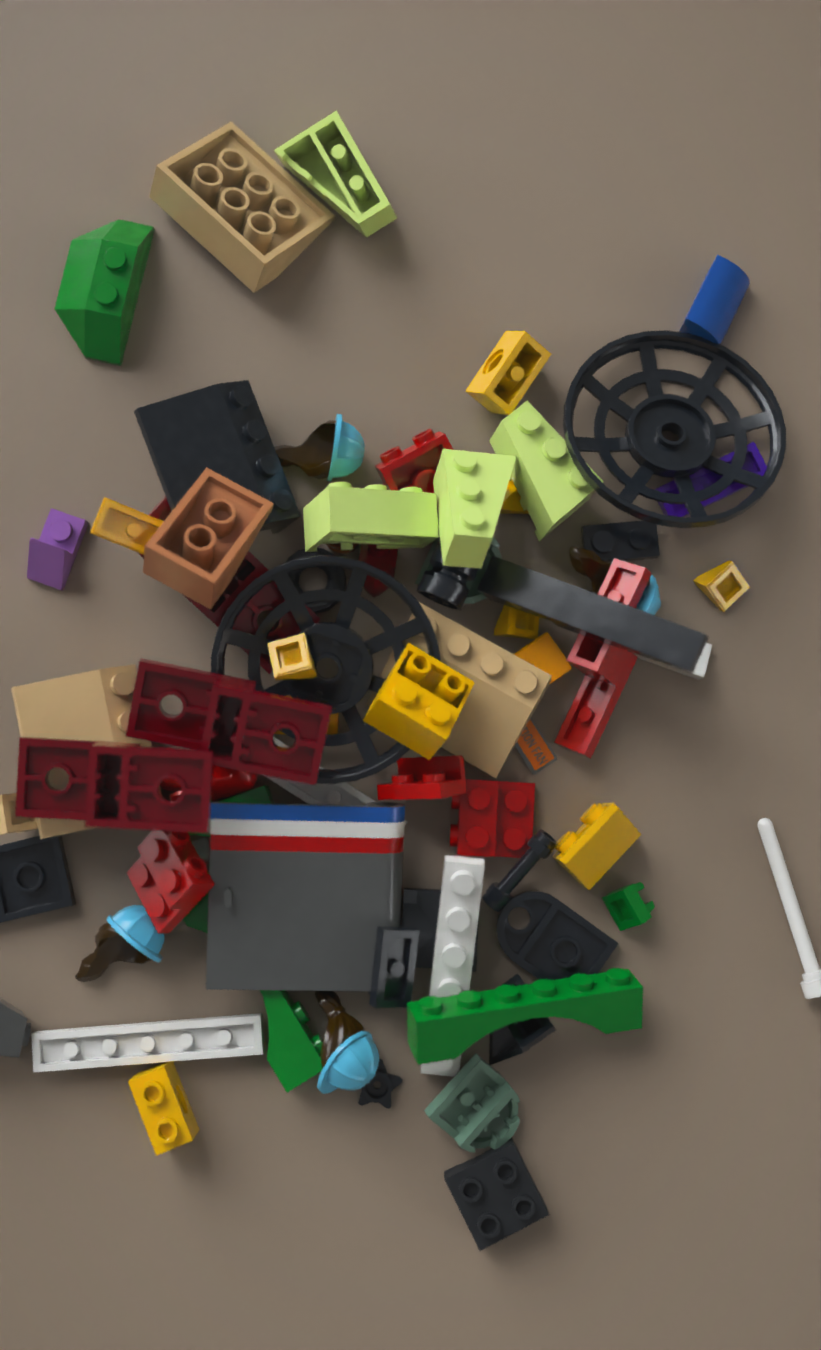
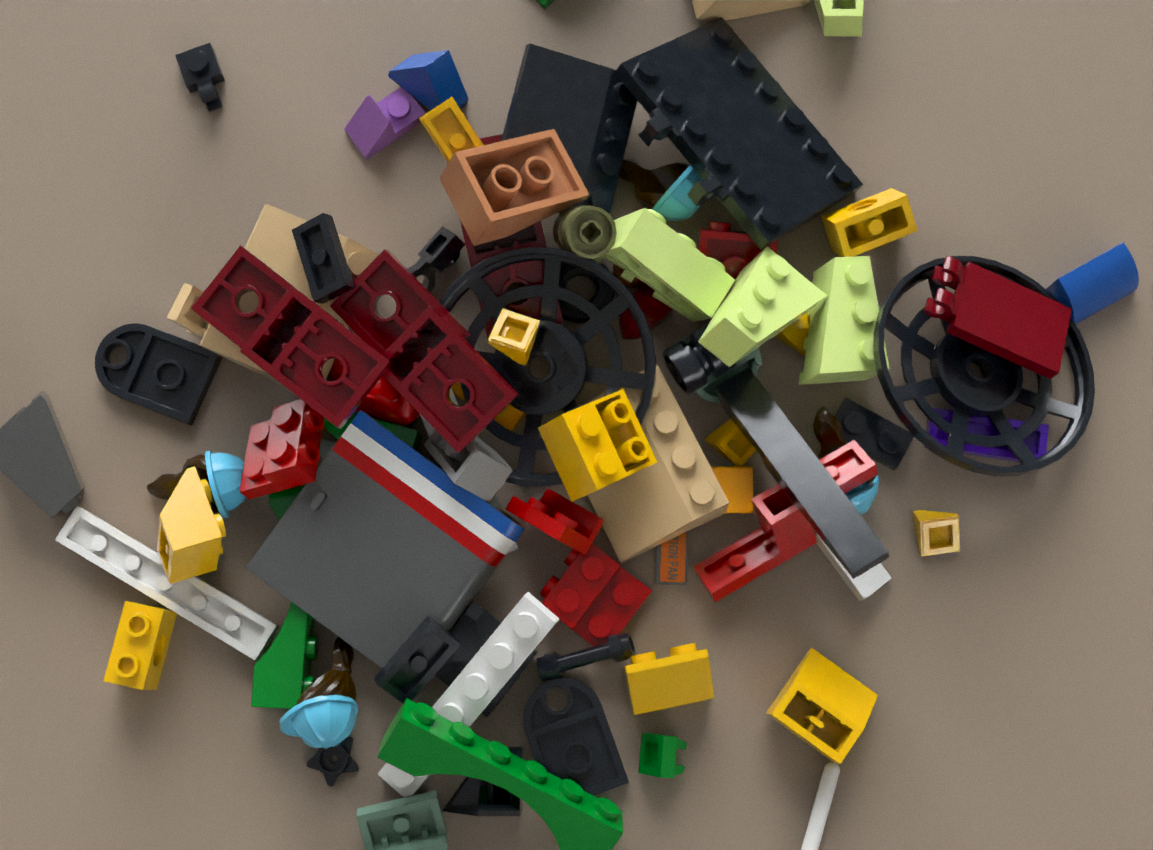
camera: 35 degrees right, 5 degrees down
none -> yellow slope [157,466,226,584]
none -> black plate [292,213,355,304]
none -> blue slope [388,50,469,110]
none -> black plate [408,226,465,293]
none -> light grey slope [424,430,513,502]
none -> olive wheel [553,205,617,259]
none -> black hinge [615,18,863,250]
none -> yellow slope [765,648,878,764]
none -> dark red tile [924,256,1072,379]

